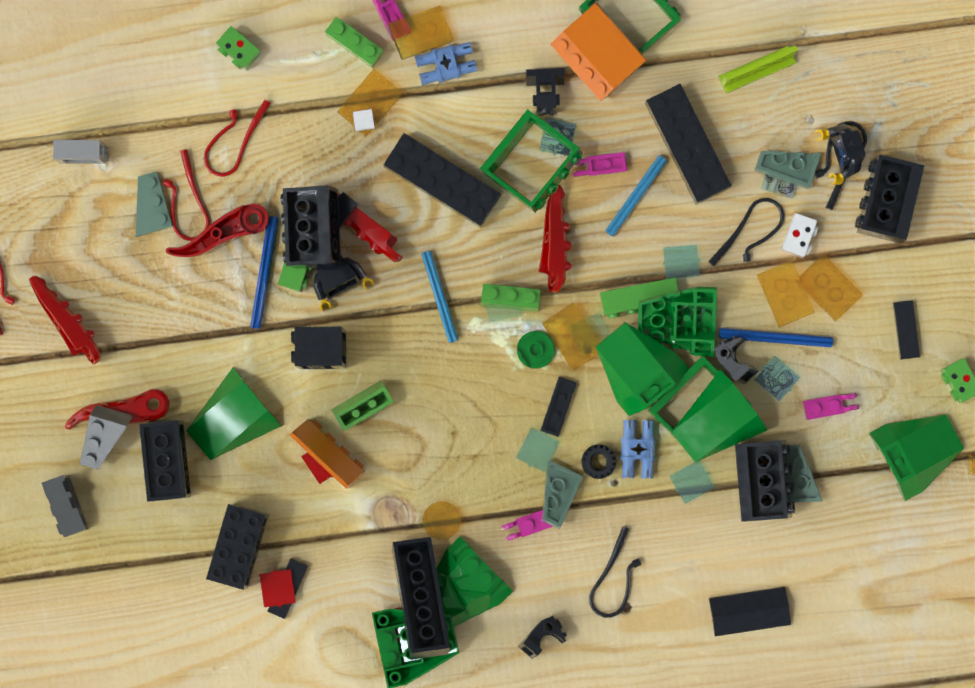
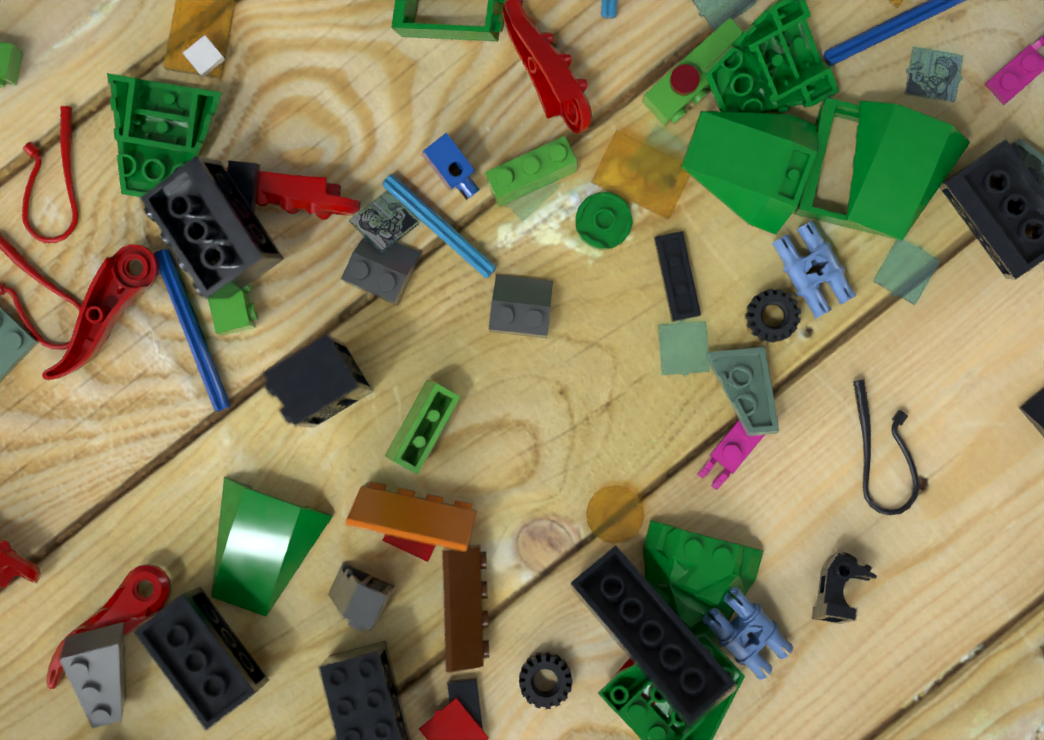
camera: 30 degrees left, 0 degrees up
black torso [313,255,374,312] -> none
black brick [383,133,501,228] -> none
black tile [715,336,759,384] -> none
none -> green wedge [107,73,223,197]
none -> dark grey wedge [328,562,395,632]
none -> dark grey slope [341,234,421,306]
none -> piece [349,191,419,254]
none -> blue torso [422,133,480,200]
none -> reddish brown slope [442,545,490,673]
none -> dark grey slope [489,275,553,339]
none -> black tyre [519,652,572,709]
none -> dark red tile [669,64,700,96]
none -> medium blue pin [703,587,793,680]

